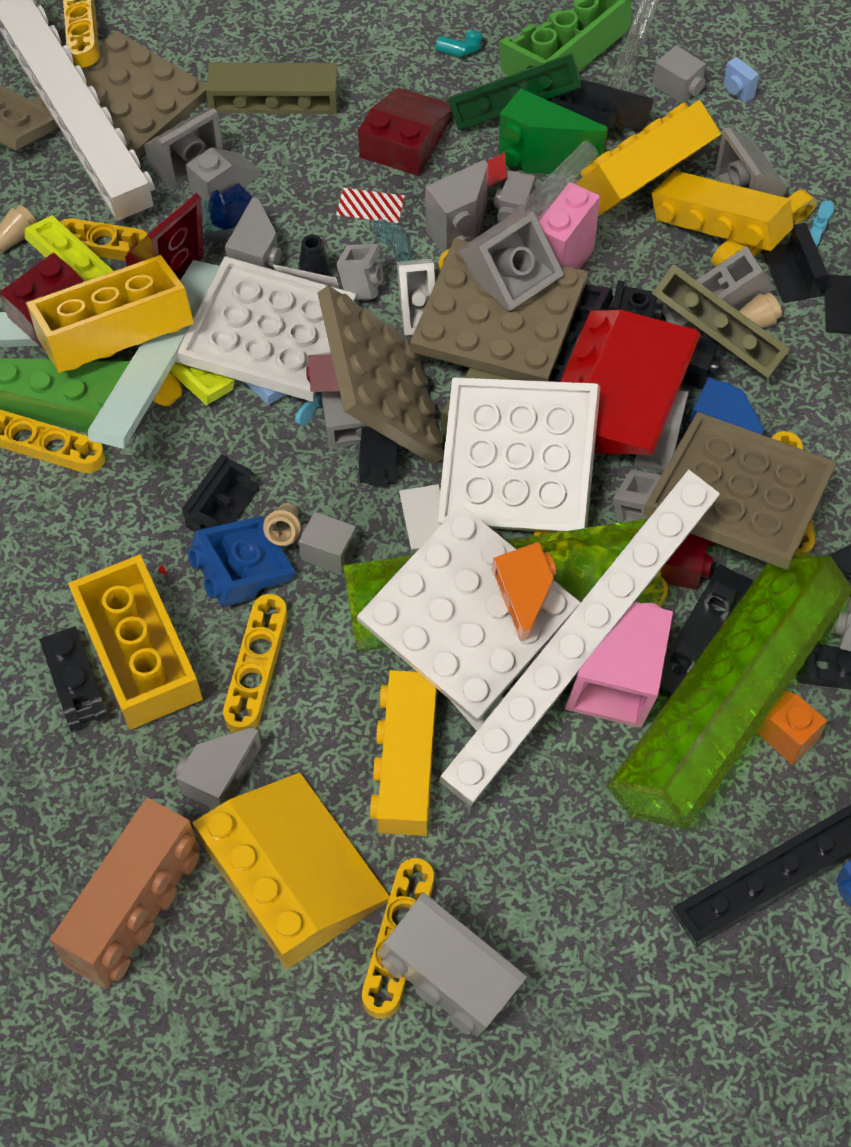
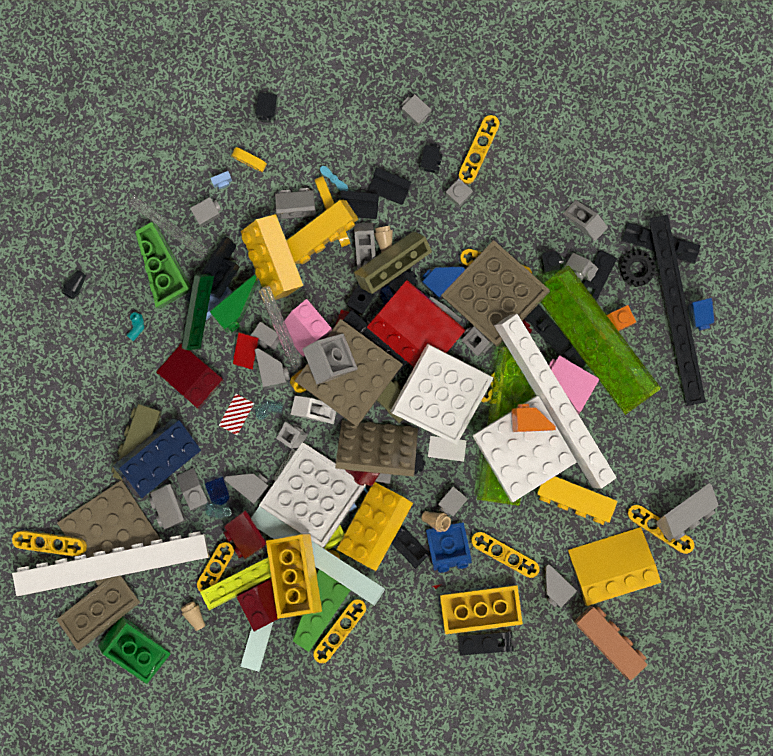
camera: 75 degrees left, 25 degrees up
black cone [298,234,332,276] -> none
none -> dark blue brick [113,418,201,499]
none -> yellow beam [231,147,267,172]
none -> yellow brick [337,482,413,571]

